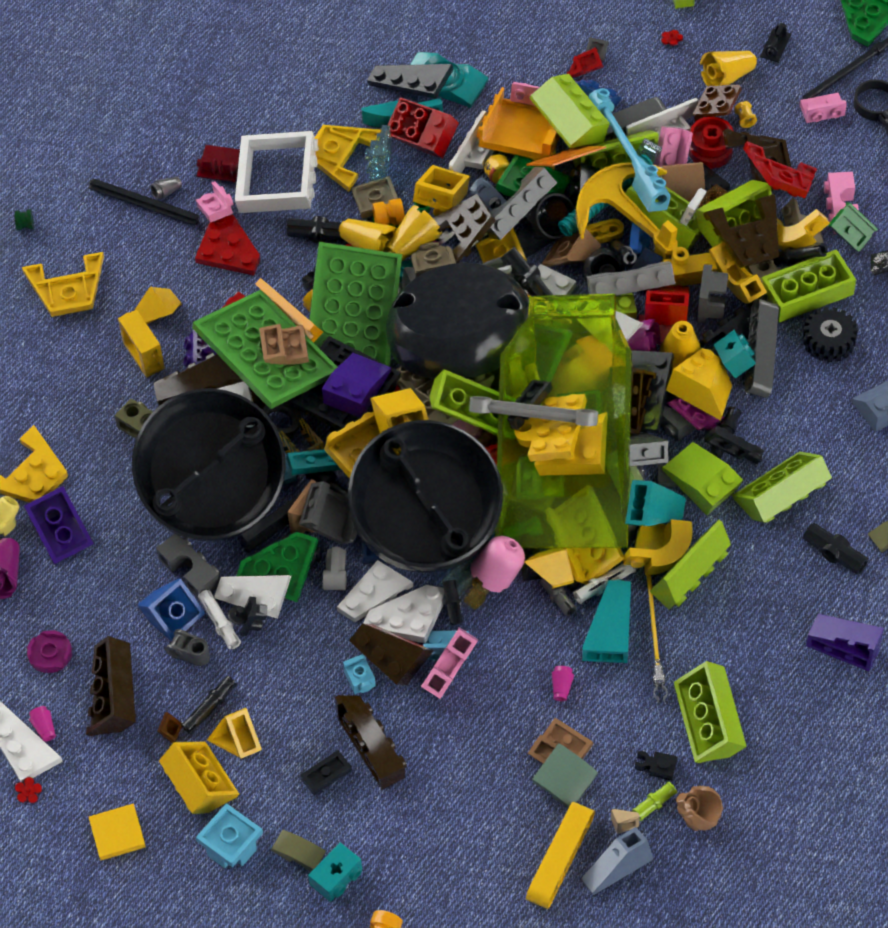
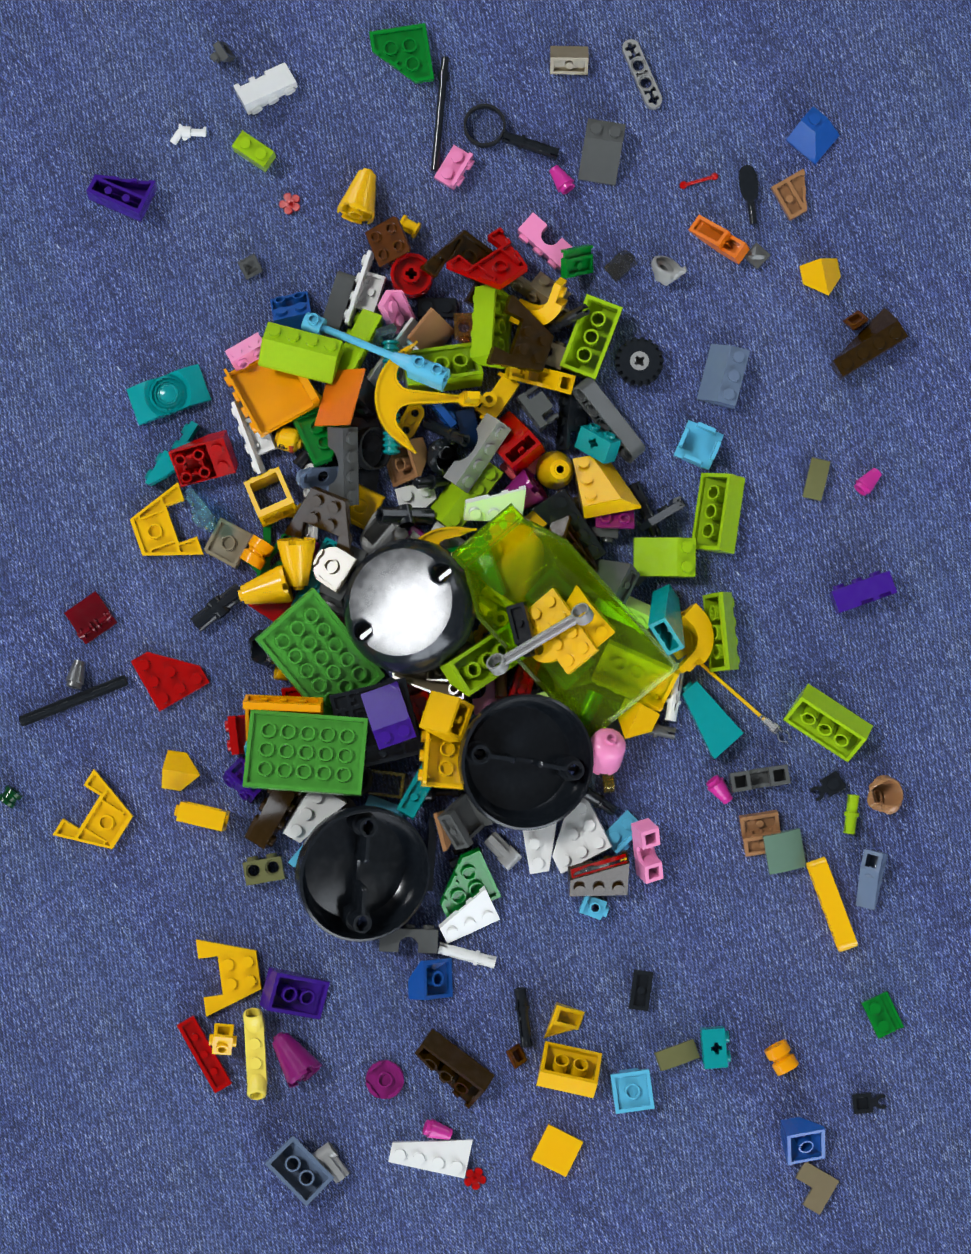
camera: 45 degrees left, 30 degrees up
dark grey piece [165,629,210,666] -> none
bright pink bracket [196,181,233,222] -> none
black hips [228,596,267,636] -> none
white window [235,131,319,213] -> none
medium nougat slope [259,324,309,365] -> none
dark brown wedge [334,695,407,790] -> none
wing [367,64,454,99] -> none
red slope [567,47,604,78] -> none
tan slope [611,809,640,834] -> none
white tile [680,188,707,226] -> none
black hinge [760,23,791,63] -> none
black piece [803,523,869,575] -> none
none -> black axle [413,474,449,490]
none -> medium azure panel [673,420,724,471]
none -> dark grey arch [728,764,791,793]

